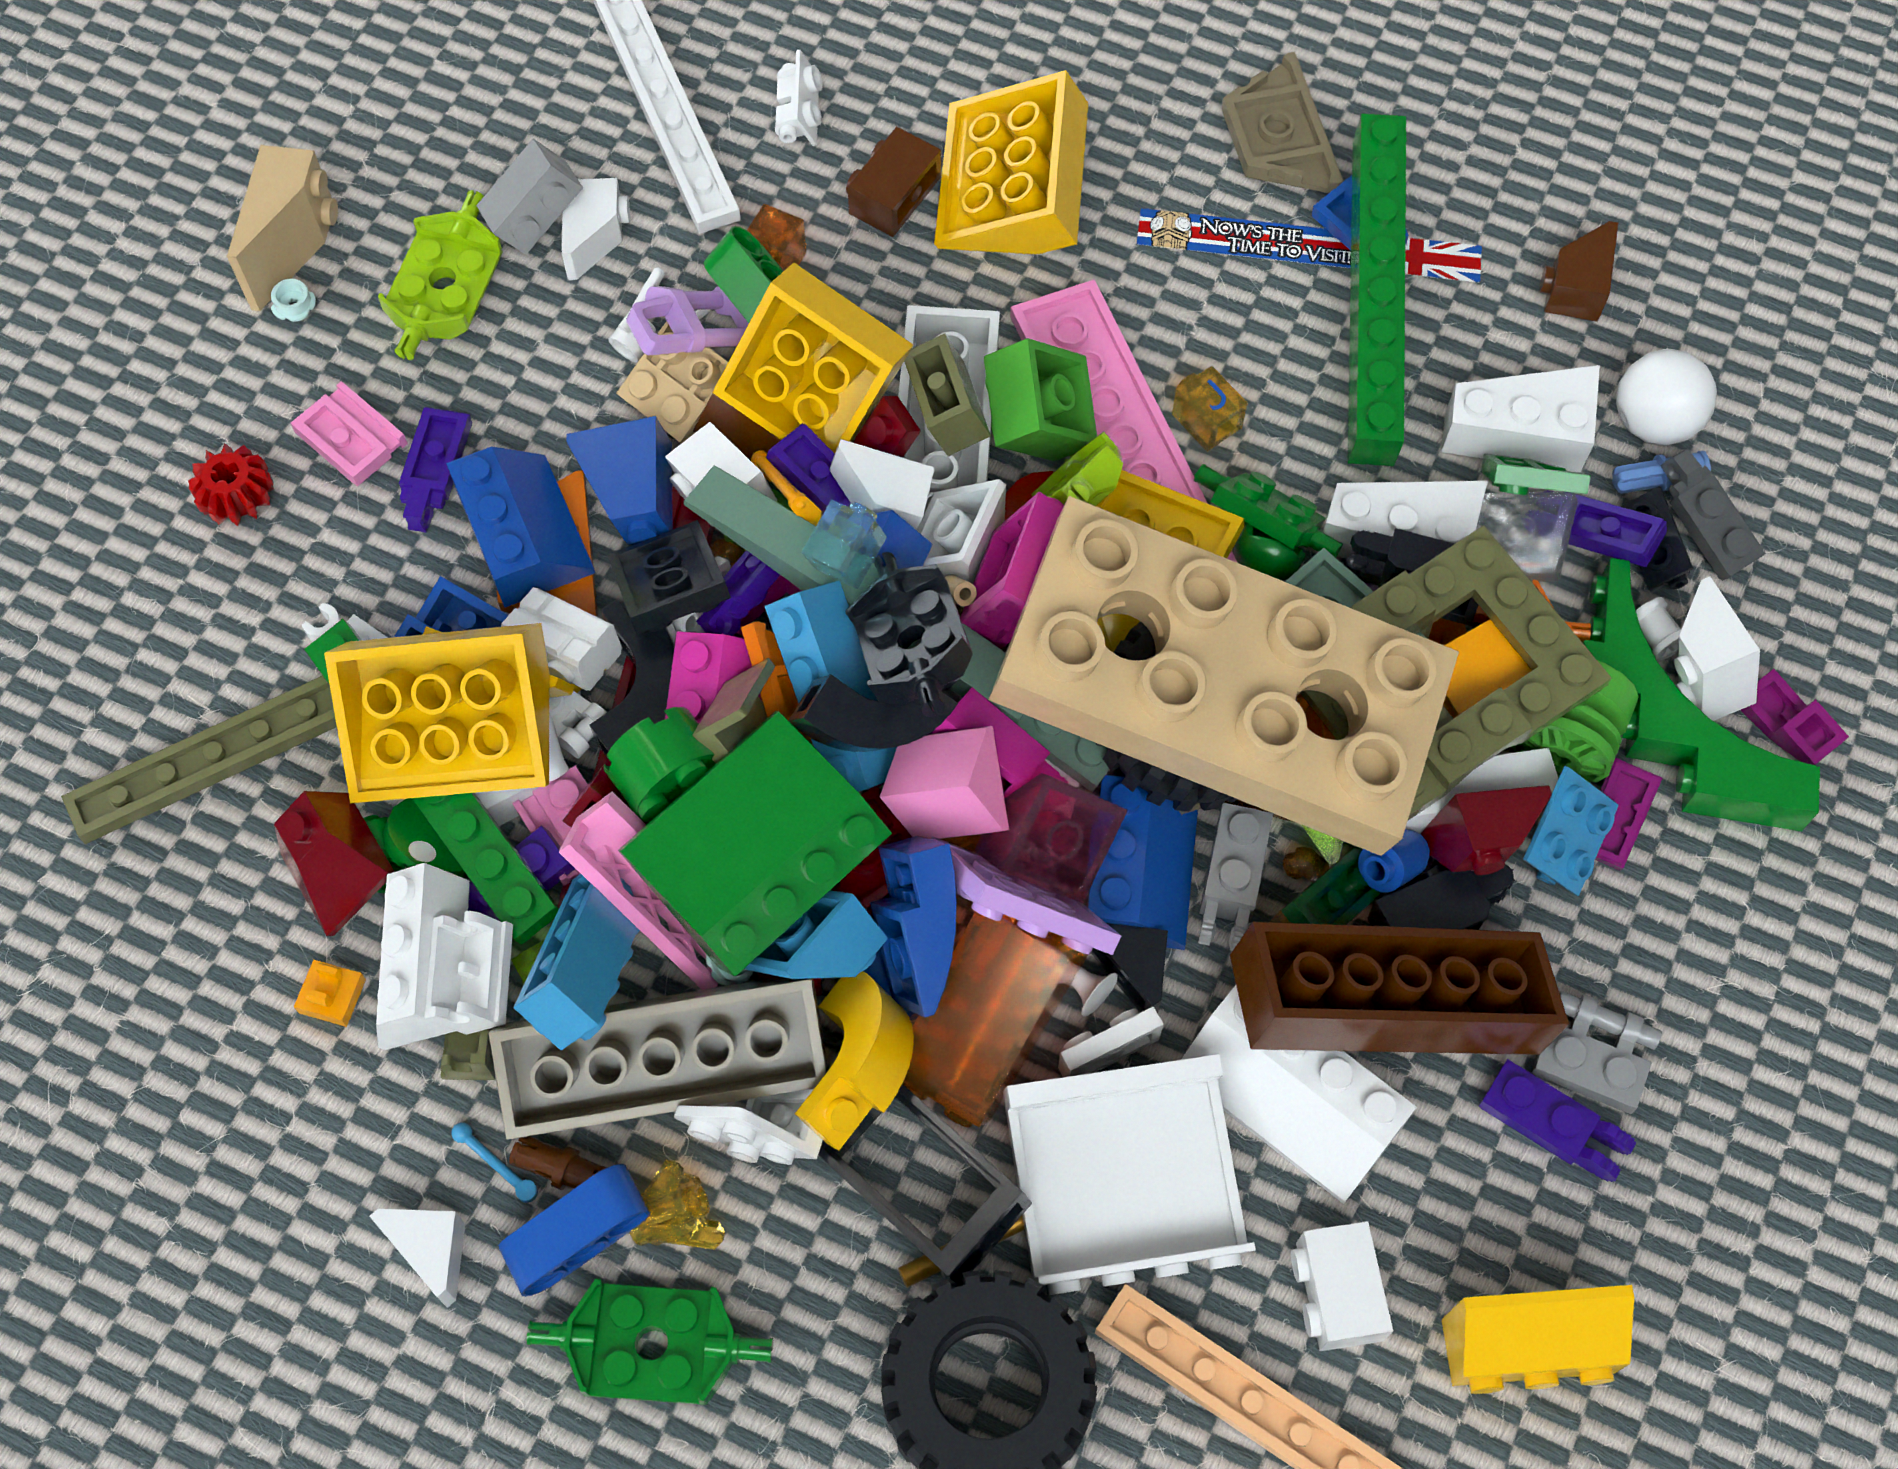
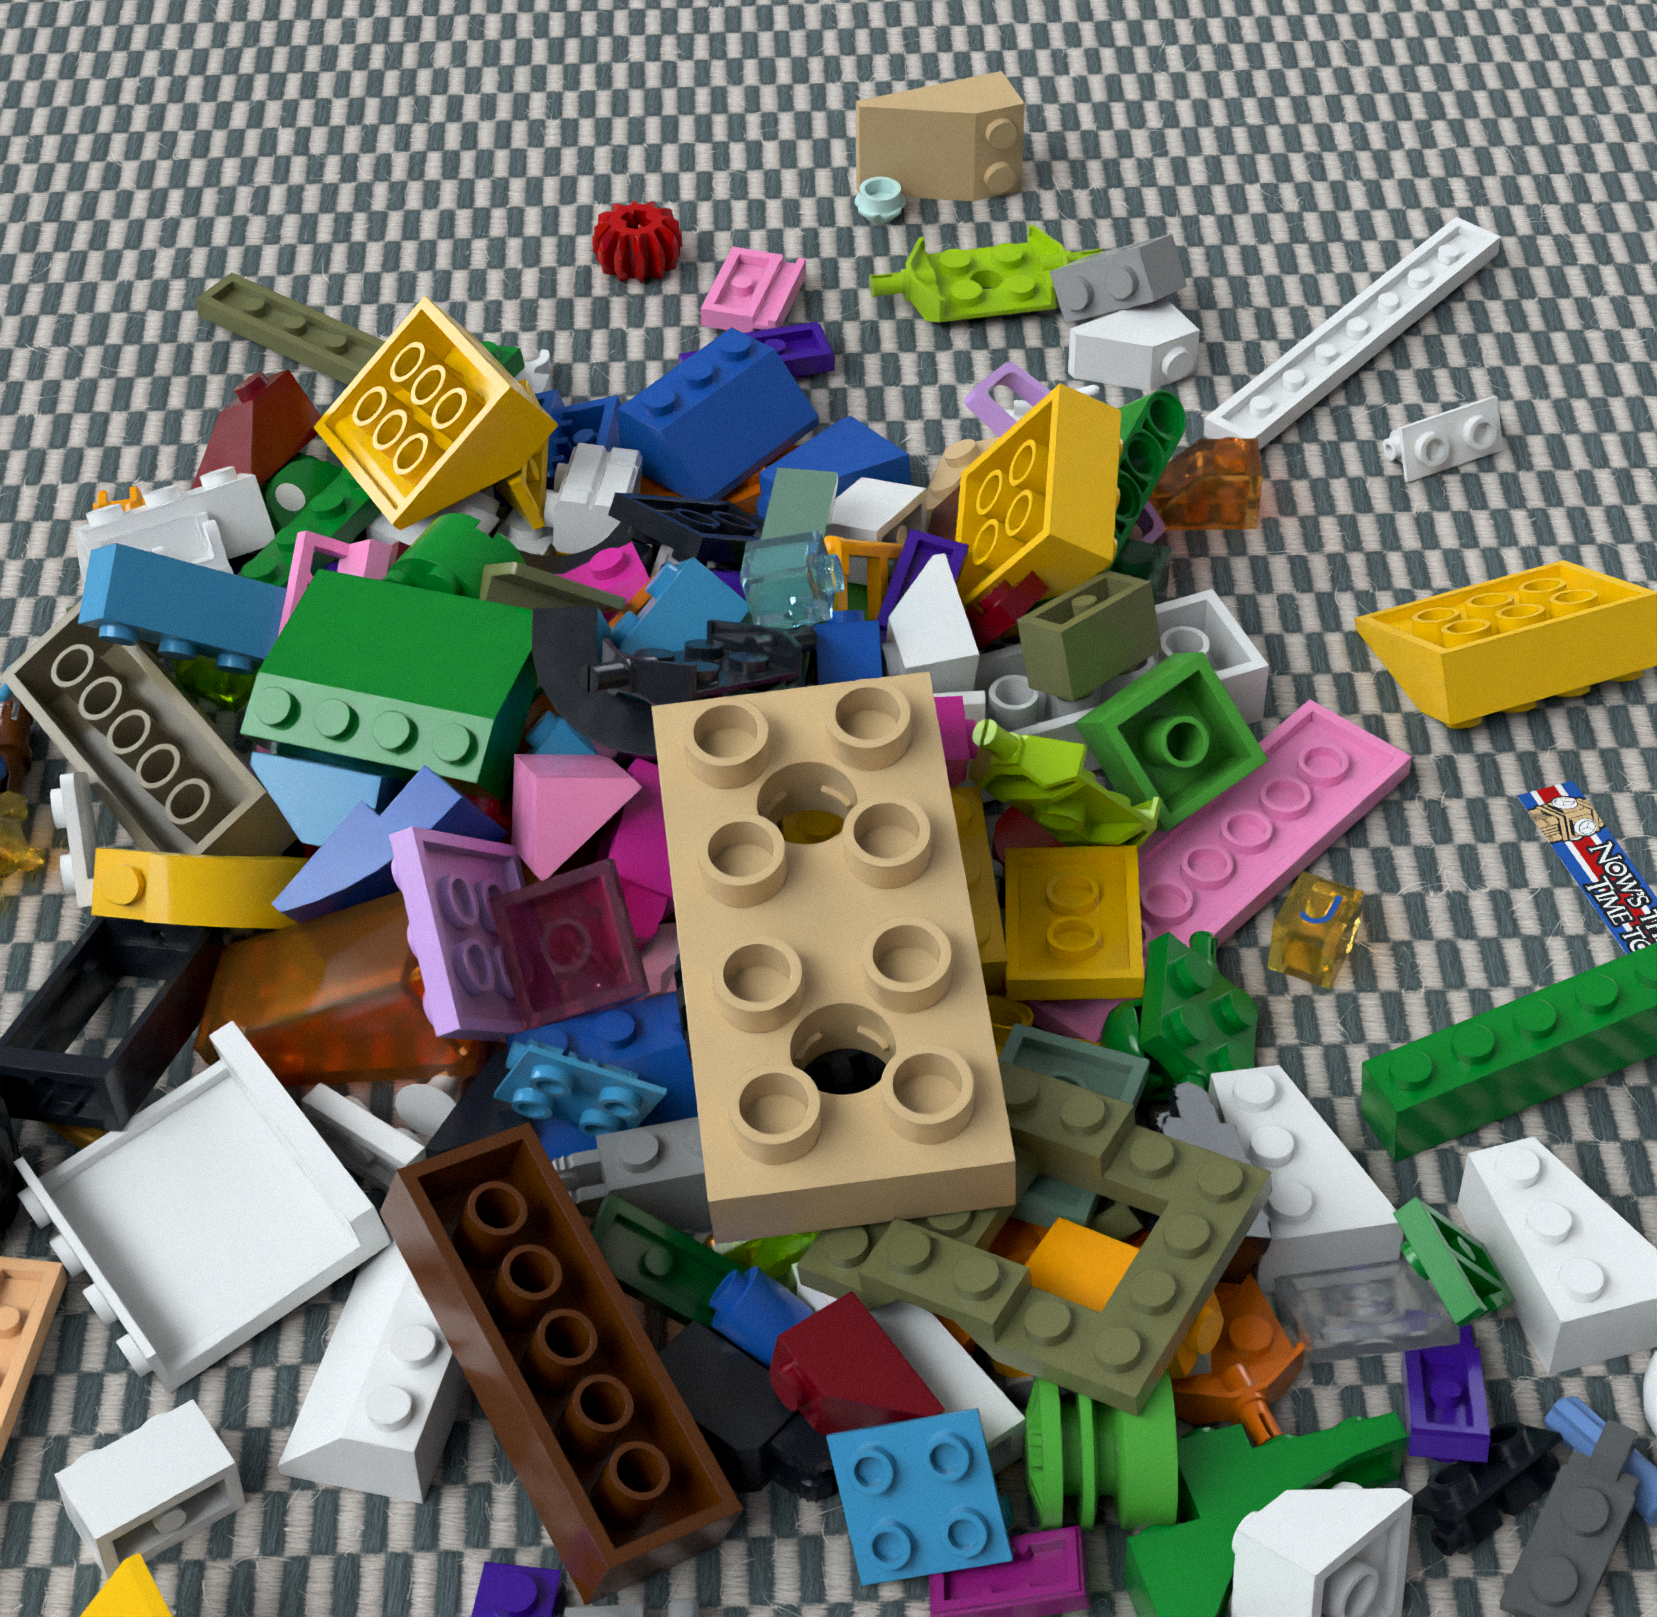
camera: 65 degrees right, 20 degrees down
reddish brown brick [846,126,941,237] -> none
none -> dark azure hinge [493,1038,667,1138]

